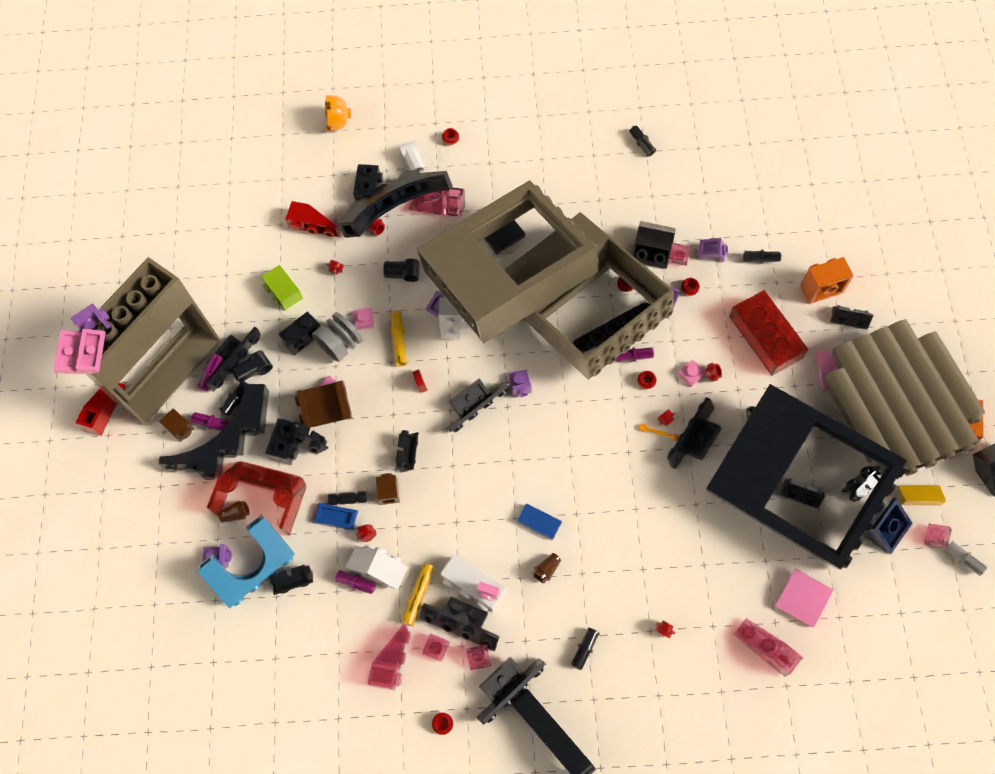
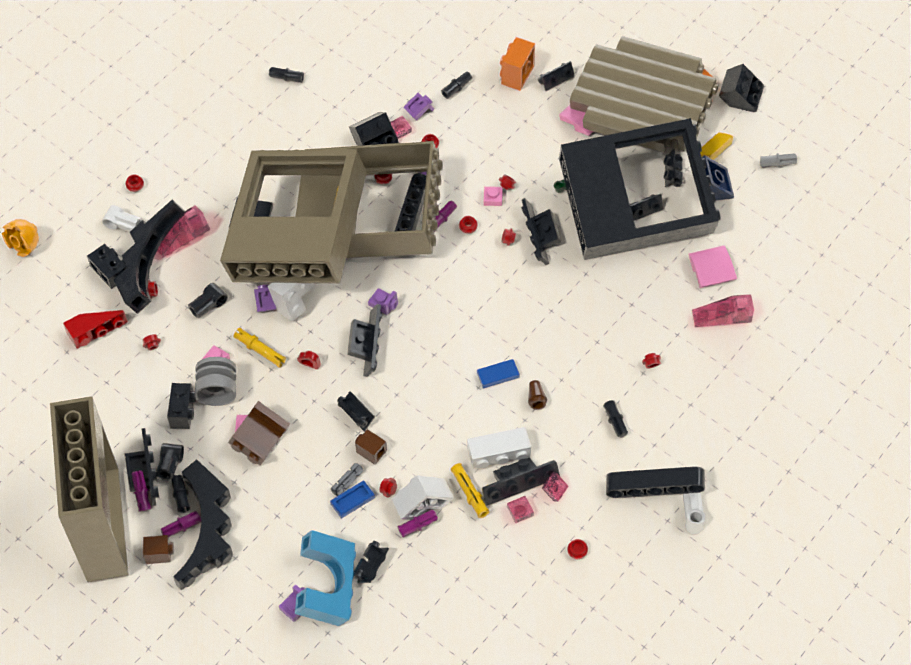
camera: 50 degrees left, 10 degrees down
bright pink slope [53,329,106,374] -> none
medium lavender bracket [71,303,111,331] -> none
red slope [75,383,126,436] -> none
clear red windscreen [206,461,306,536] -> none
reddish brown cone [218,500,250,523] -> none
lime brick [261,265,303,310] -> none
black brick [265,418,299,465] -> none
black hinge [286,421,329,455] -> none
clear pink slope [368,624,411,691] -> none
bright pink plate [477,581,500,601] -> none
black bracket [477,657,546,725] -> none
light orange hinge [639,423,679,441] -> none
clear red brick [729,290,809,376] -> none
clear pink plate [924,523,952,548] -> none

